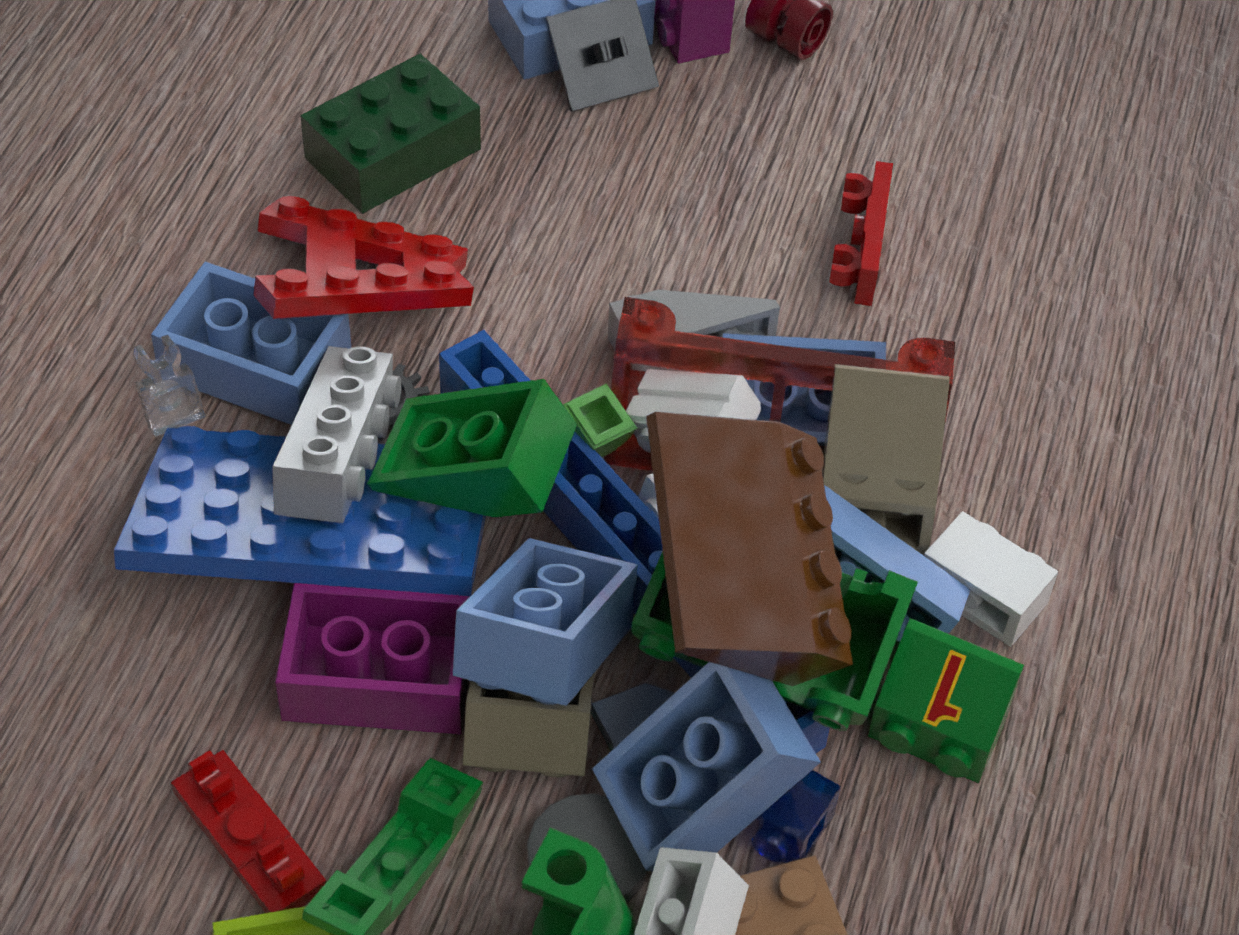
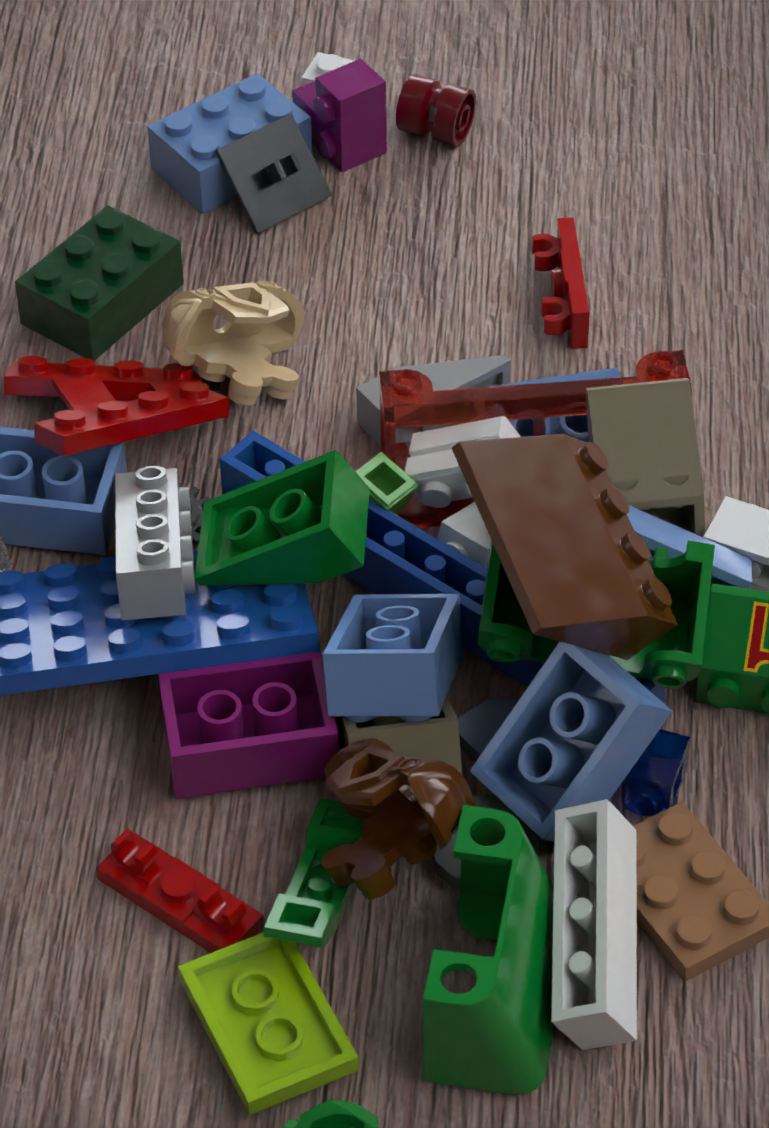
camera: 10 degrees left, 5 degrees down
none -> tan piece [162,281,304,405]
none -> reddish brown piece [321,738,475,899]

